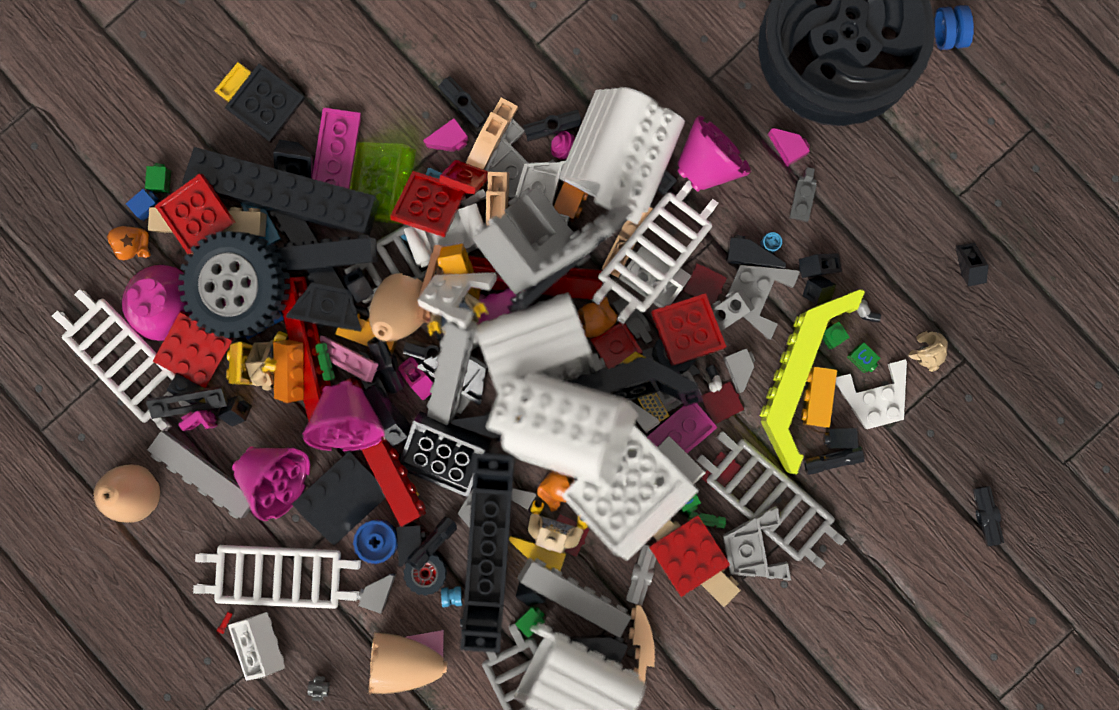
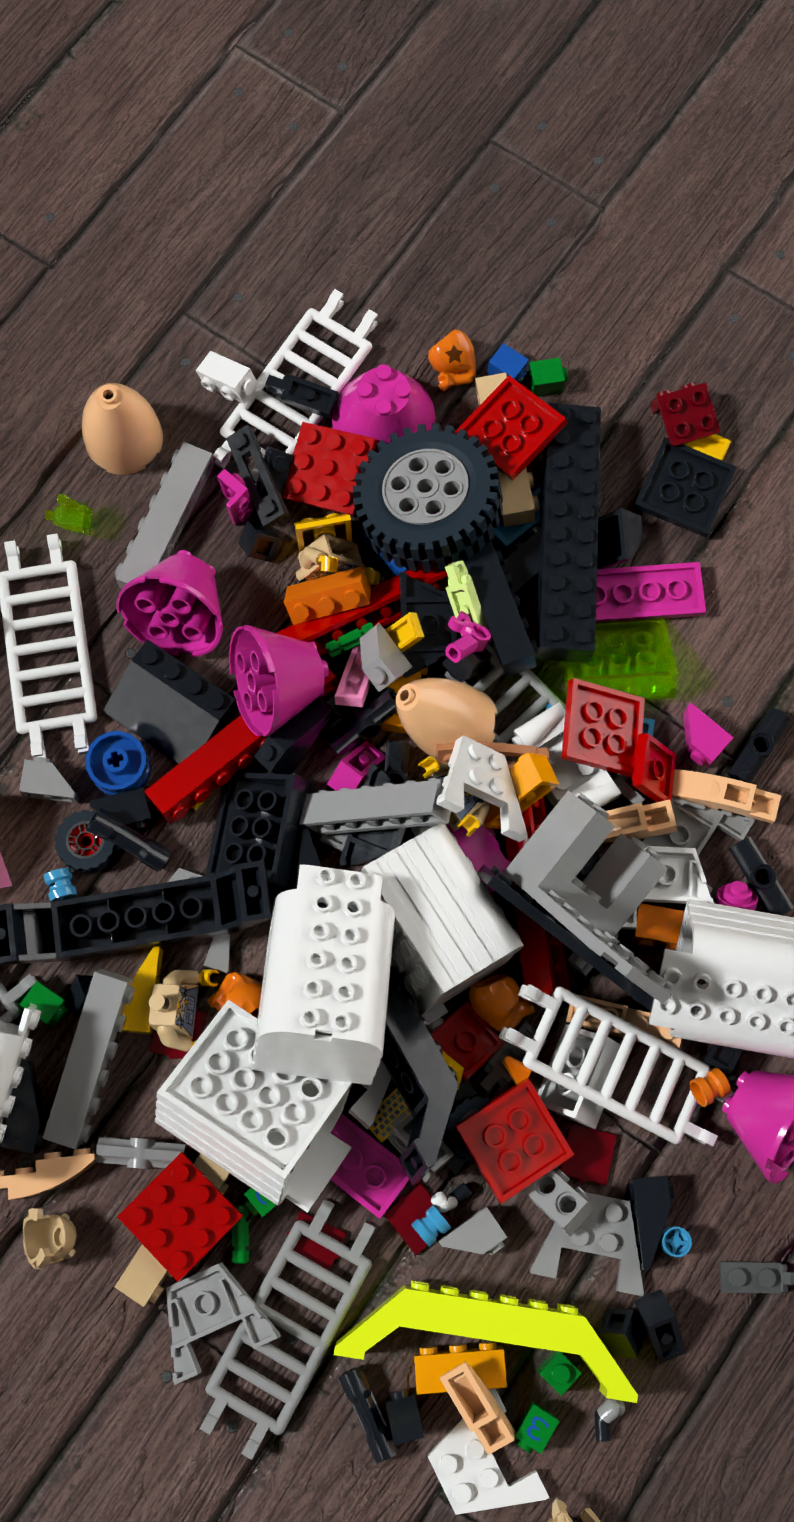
camera: 75 degrees right, 10 degrees down
none -> tan helmet [23,1208,77,1270]
none -> clear neon green piece [45,494,93,536]
none -> white brick [196,351,258,404]
none -> black hinge [265,374,339,419]
none -> light grey slope [360,623,412,692]
none -> yellow tile [385,612,424,653]
none -> dark azure wheel [411,1205,452,1247]
none -> light nougat slope [440,1361,516,1455]
none -> yellowish green hinge [445,560,488,636]
none -> dark pink bar [446,611,491,663]
none -> orange slope [502,1055,532,1085]
none -> dark red bracket [650,382,720,446]
none -> orange wheel [689,1068,731,1107]

